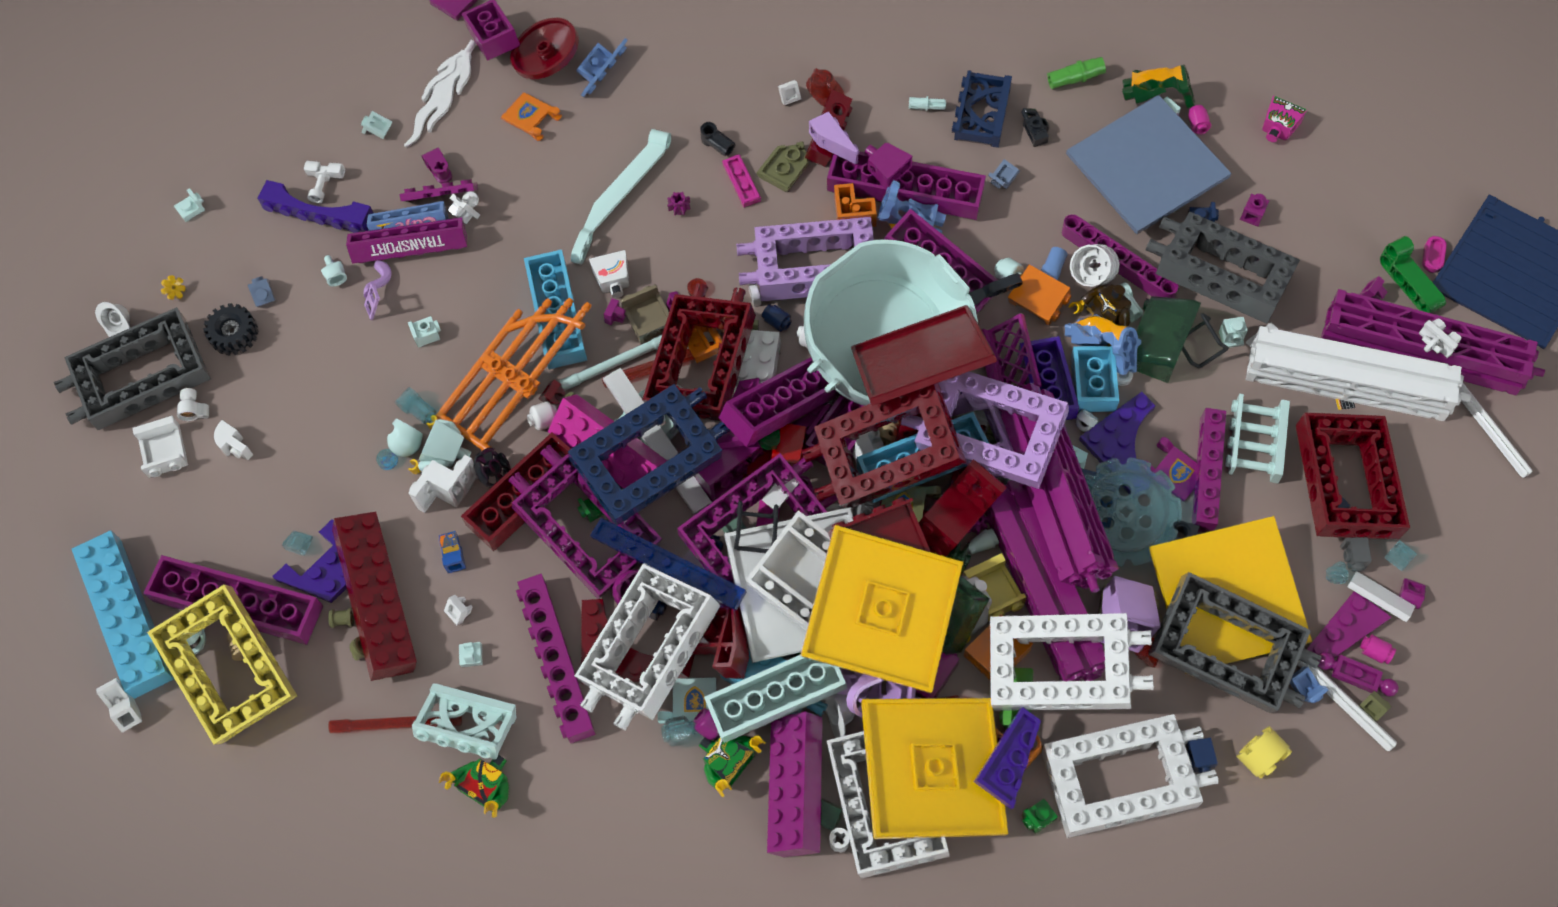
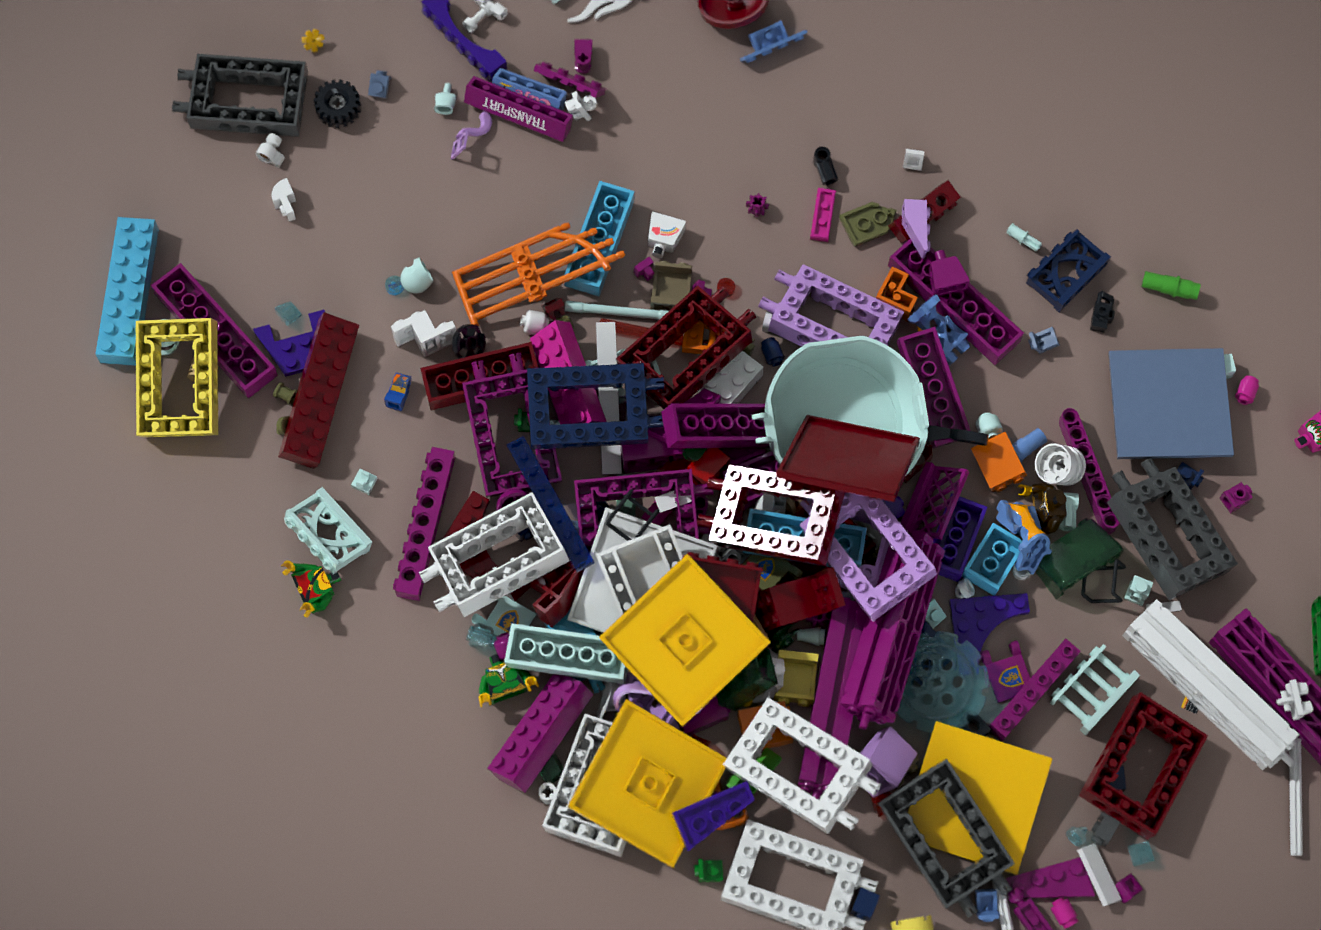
camera: 25 degrees right, 5 degrees up
white piece [95,302,130,337] -> none
white brick [96,678,142,733] -> none
white panel [132,416,188,478] -> none
clear red piece [328,715,462,733] -> none
clear light blue piece [394,387,437,424] -> none
light aqua brick [408,316,441,348] -> none
light aqua torso [408,415,472,474] -> none
white tile [444,595,473,625] -> none
orange flag [501,92,562,141] -> none
light aqua piece [571,129,671,265] -> none
clear red piece [806,68,844,106] -> none
dark green hips [1122,64,1195,108] -> none
magenta tile [1360,276,1388,300] -> none

